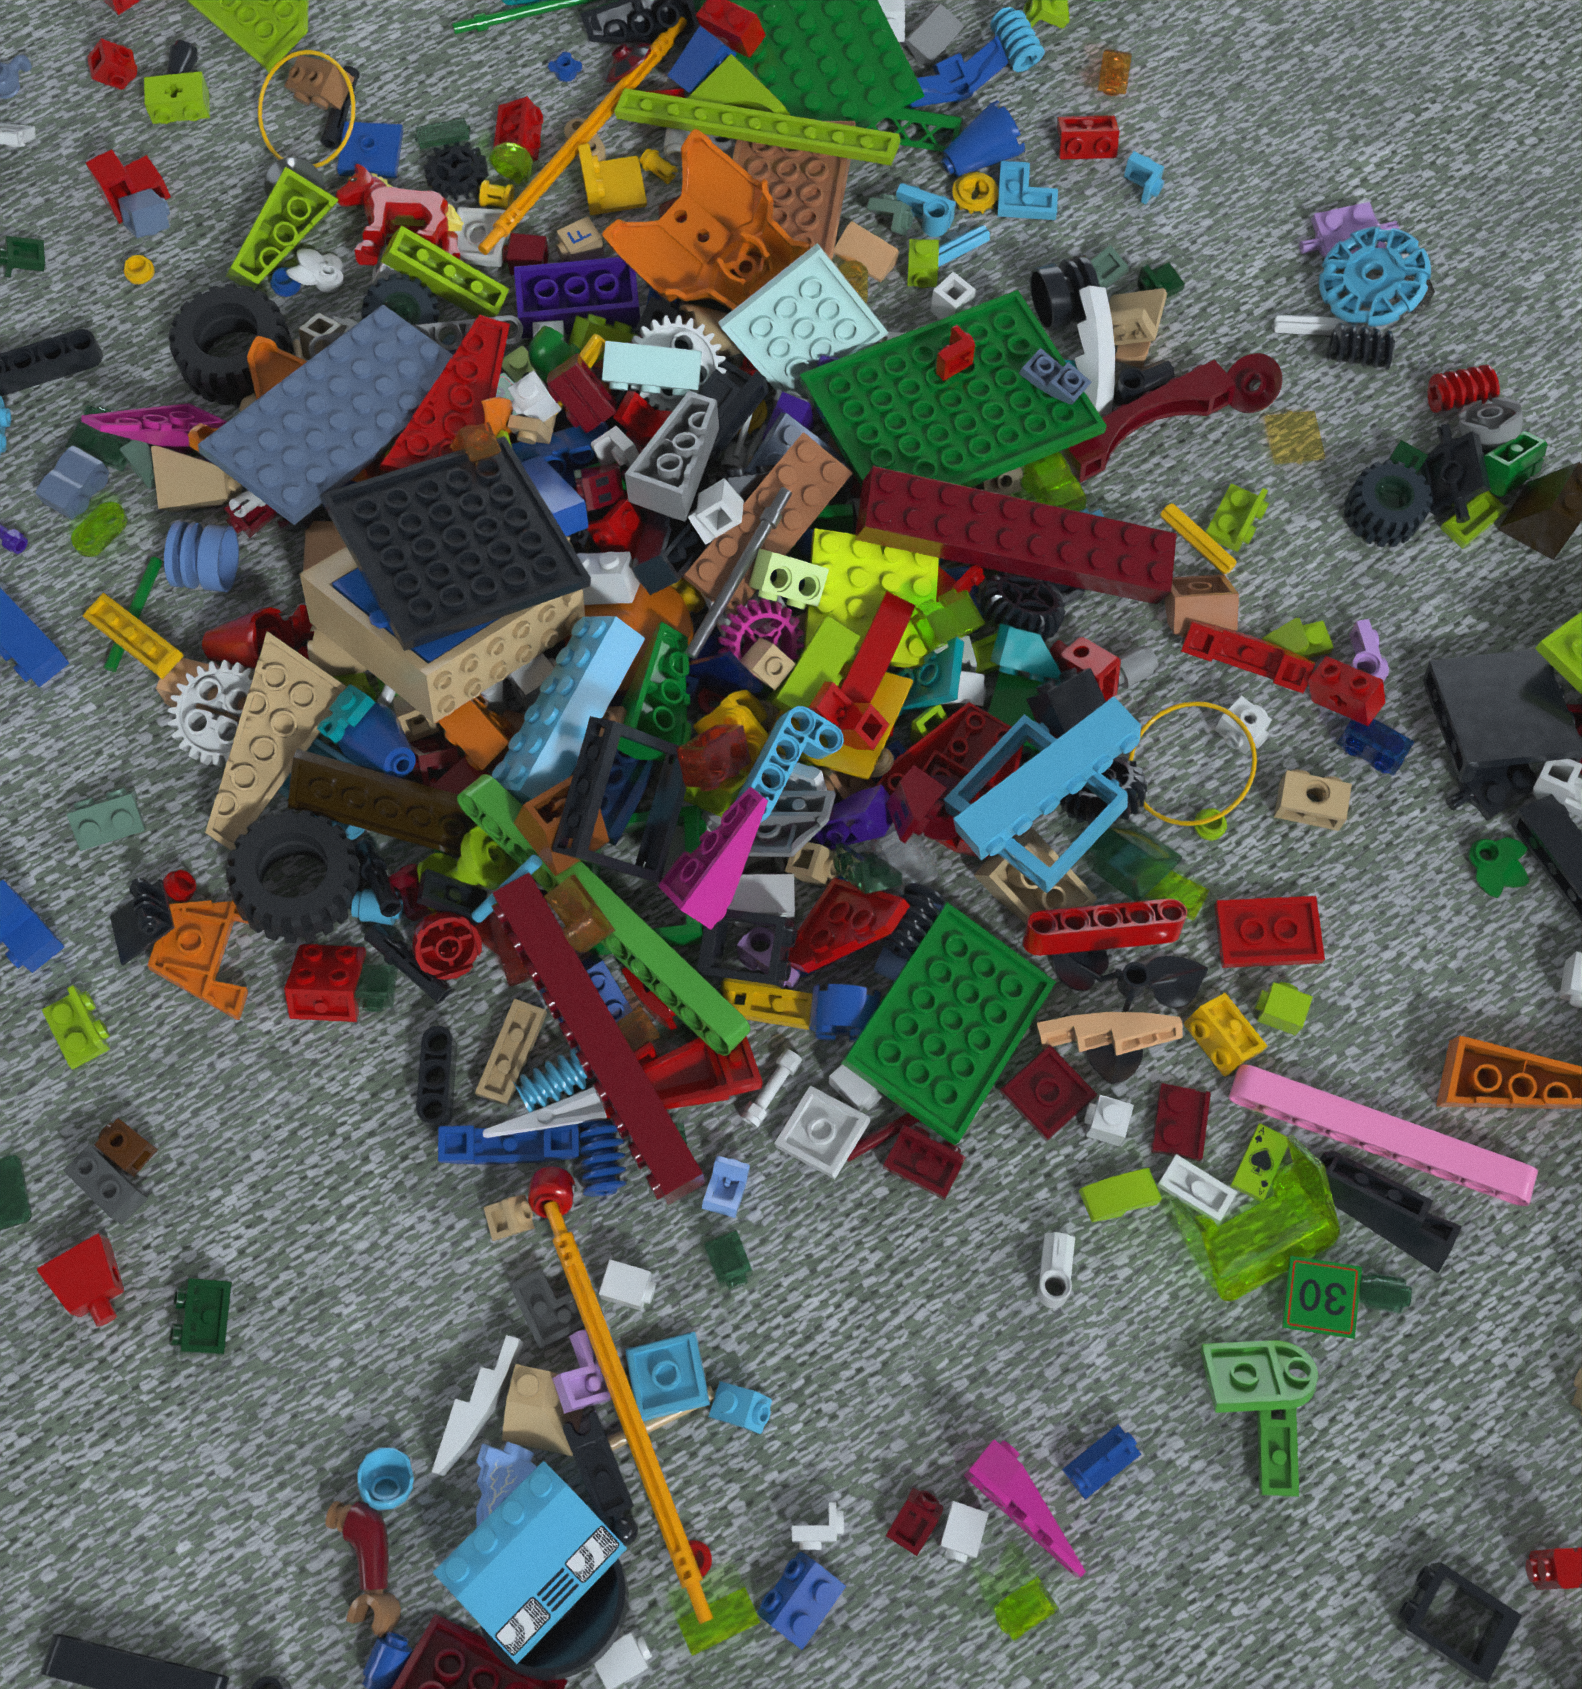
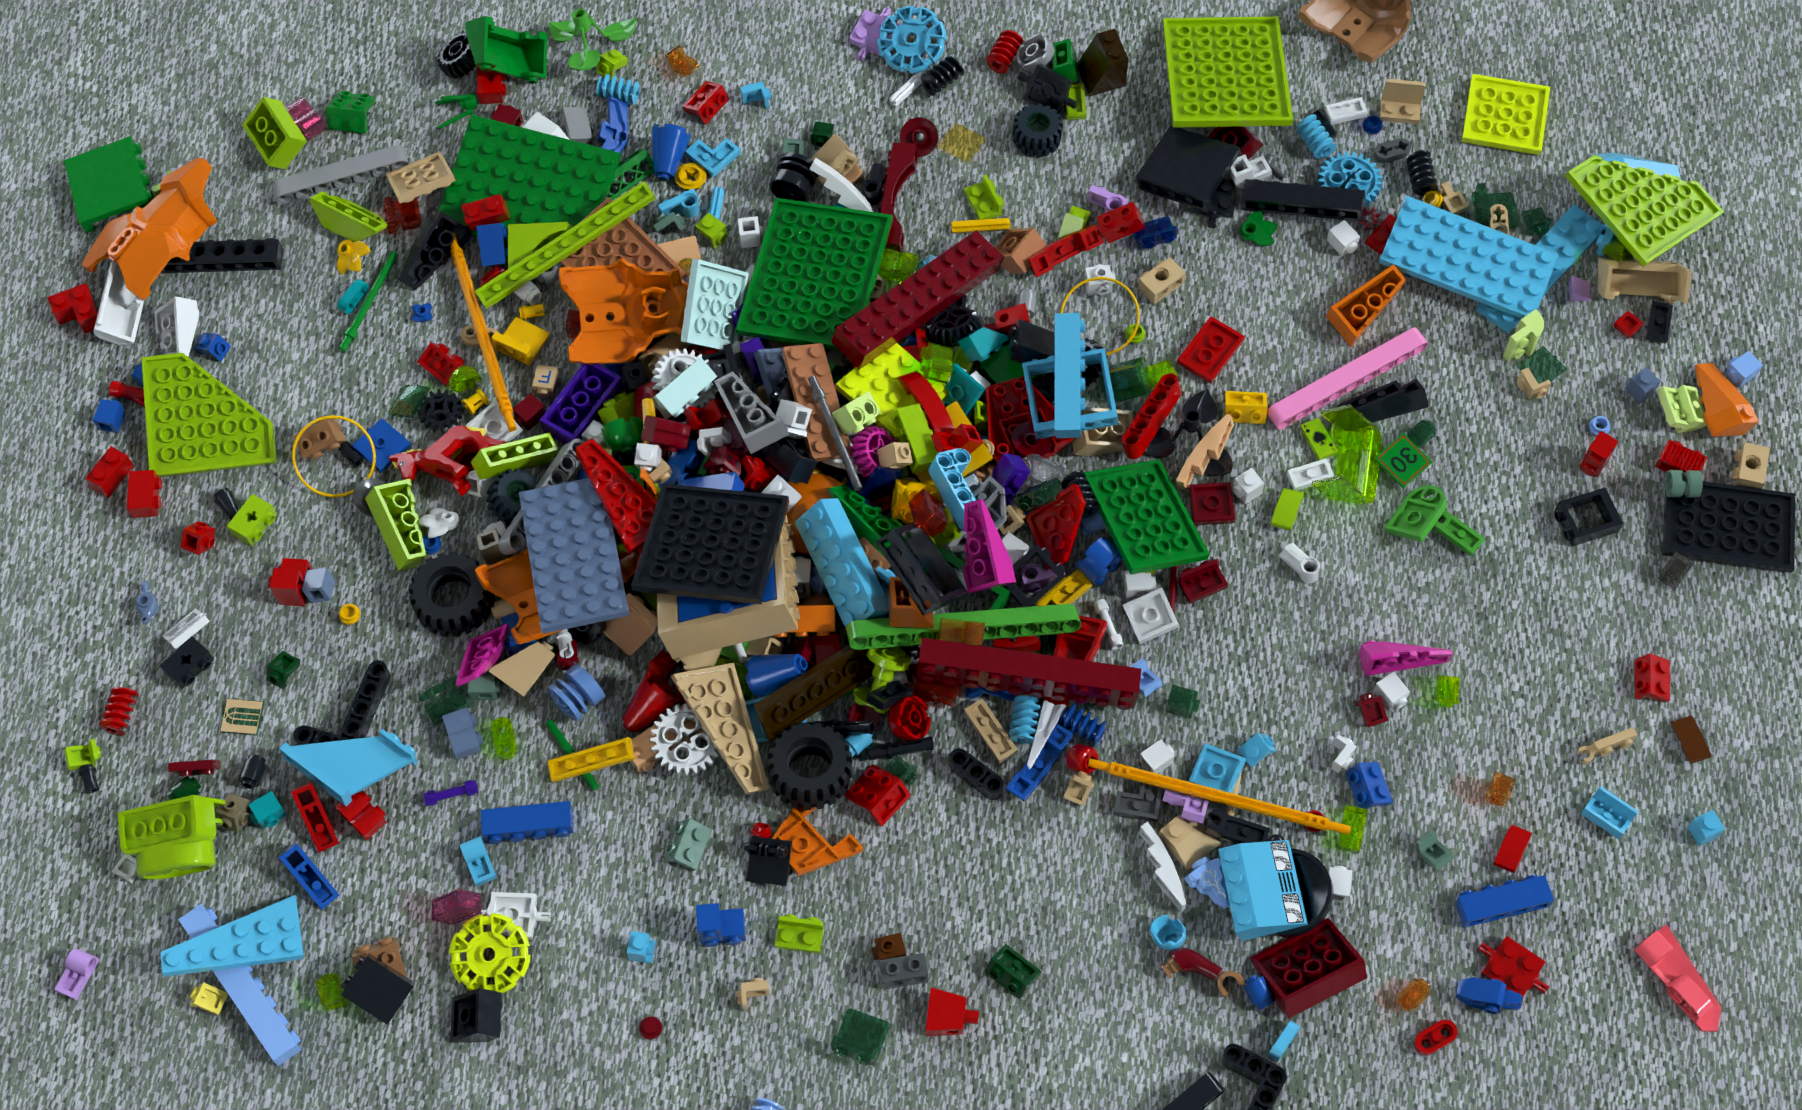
camera: 50 degrees left, 5 degrees down
teal plate [317,684,375,743] -> none
clear orange bracket [451,422,501,462] -> none
medium azure bar [471,855,542,923] -> none
dish [603,42,652,83] -> none
dark red slope [886,765,947,844] -> none
red bracket [936,325,975,381] -> none
sand blue slope [1019,348,1092,405] -> none
blue hinge [1062,1424,1141,1500] -> none
dark red plate [1151,1083,1211,1162] -> none
lime brick [1255,982,1313,1036] -> none
dark green plate [1388,440,1428,474] -> none

